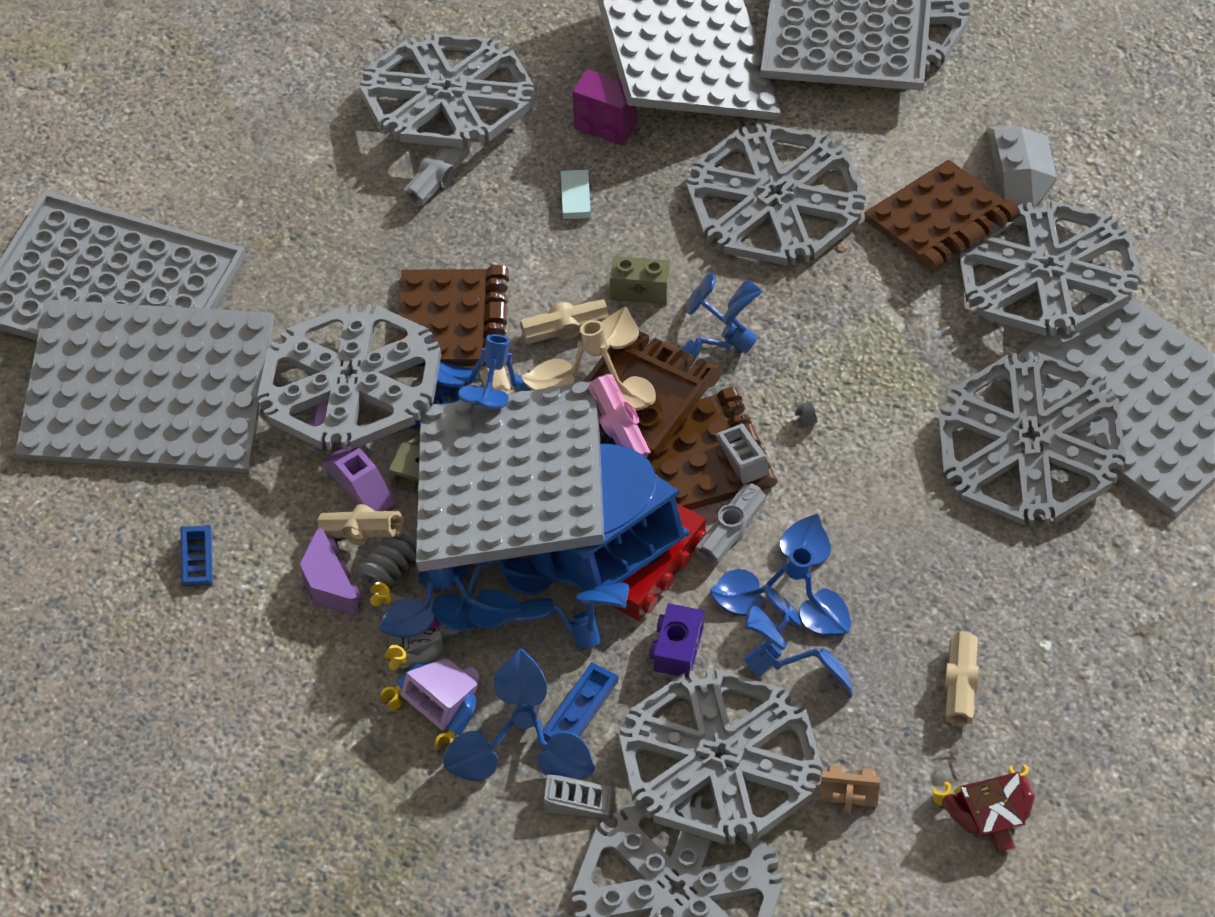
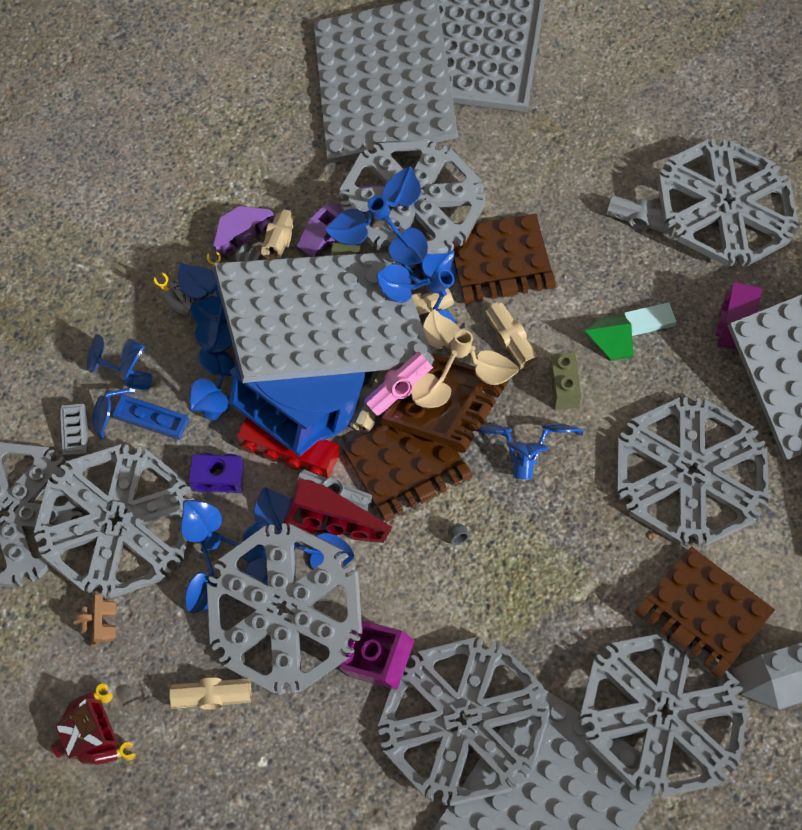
camera: 80 degrees right, 10 degrees up
blue slope [180,525,213,586] -> none
lavender torso [381,659,479,752] -> none
light grey slope [716,424,769,484] -> none
none -> light grey plate [207,524,362,694]
none -> dark red wedge [283,478,392,543]
none -> blue plant [325,166,428,265]
none -> magenta brick [339,620,414,690]
none -> green slope [584,315,634,361]

